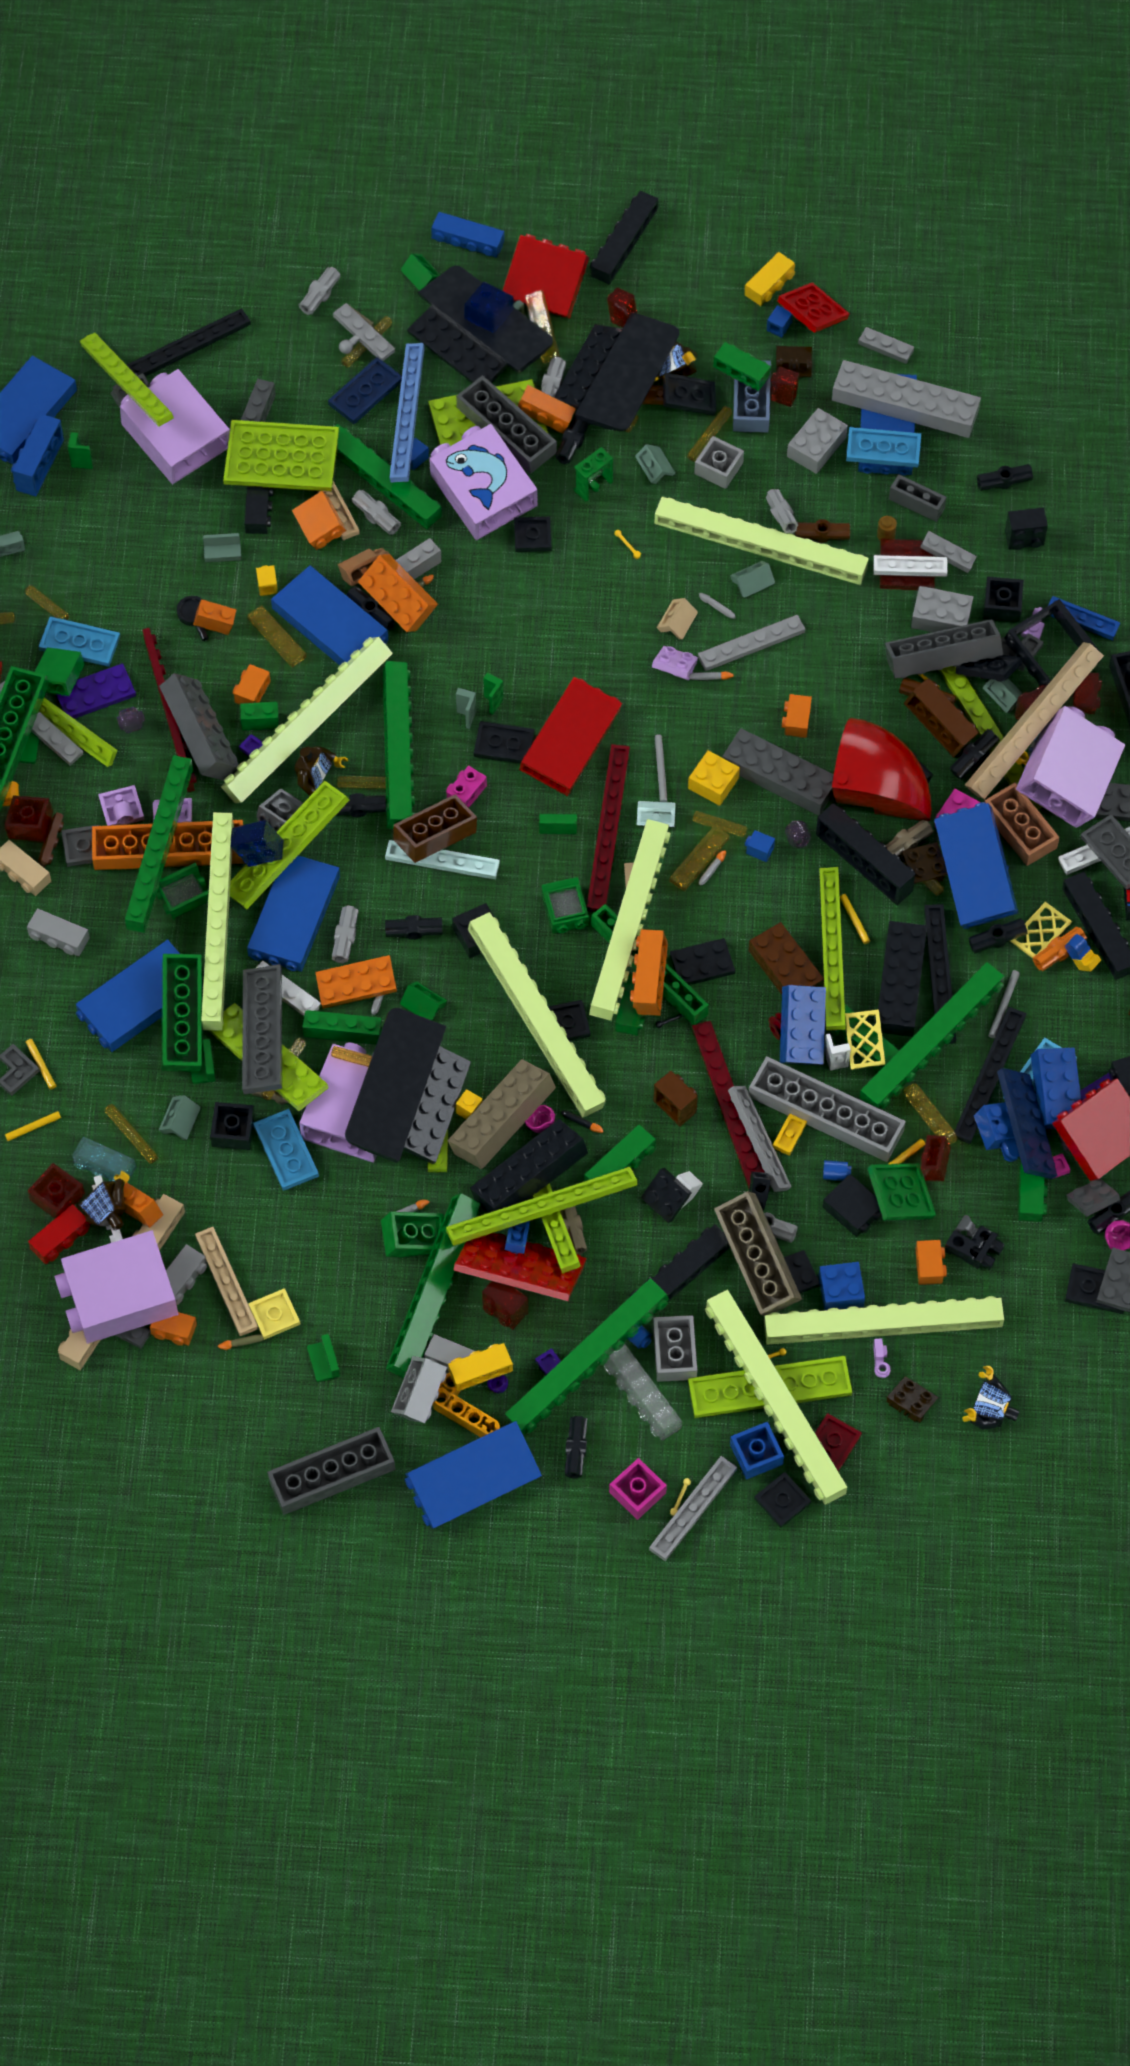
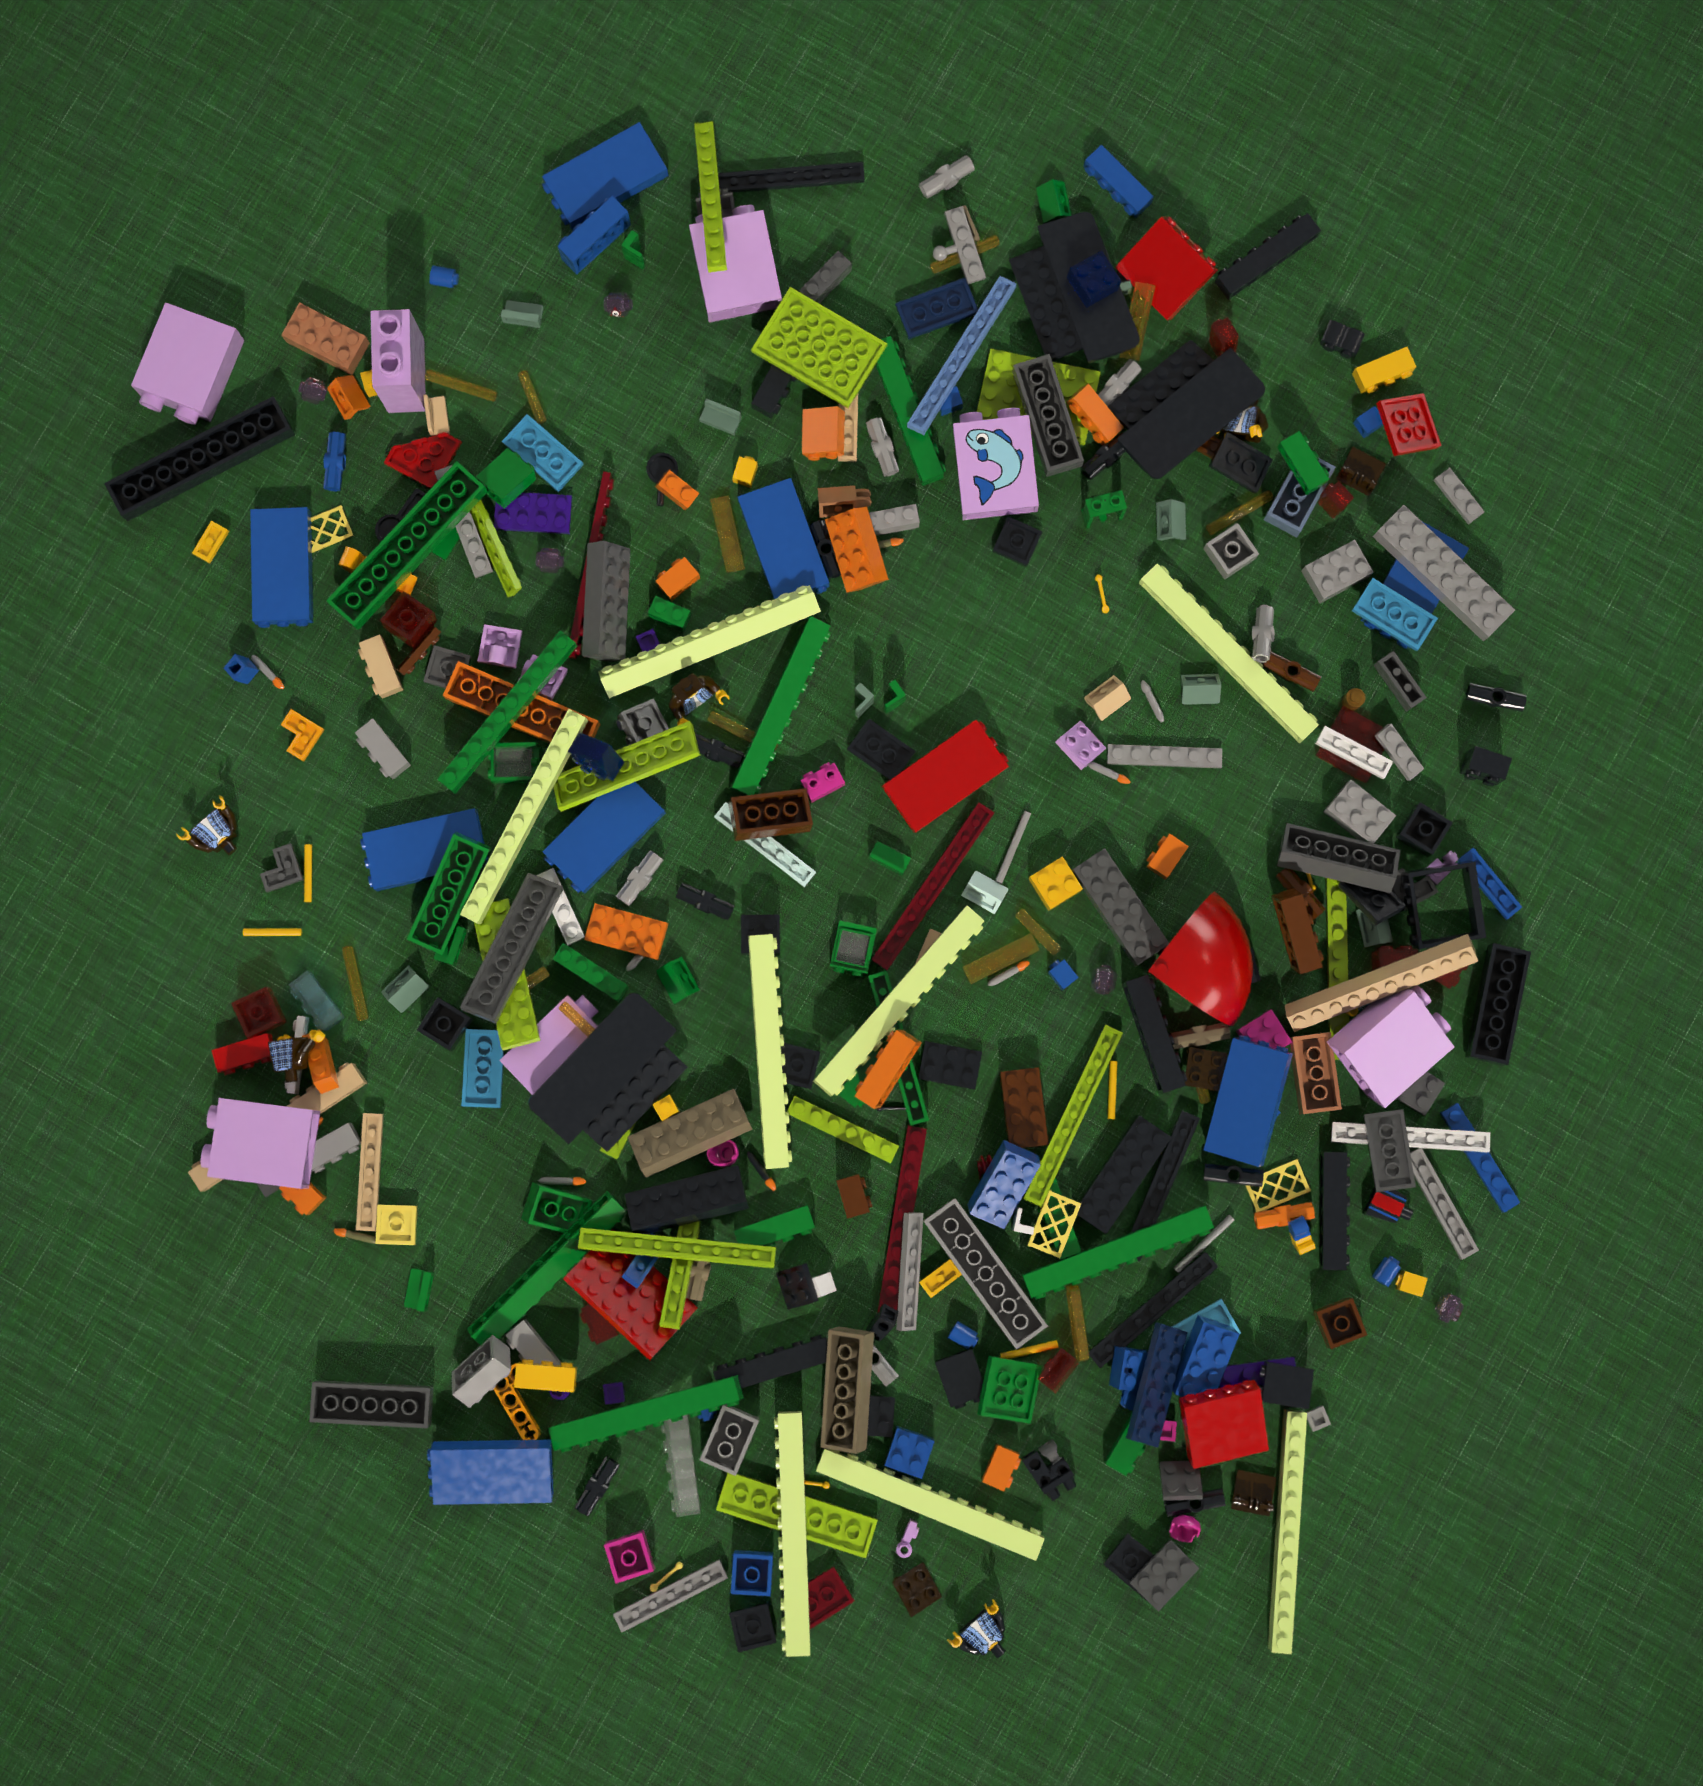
camera: 25 degrees right, 20 degrees up
black piece [949,729,1000,780] -> none
none -> clear purple head [604,292,633,317]
none -> lime plate [787,1096,899,1163]
none -> black brick [1320,320,1365,359]

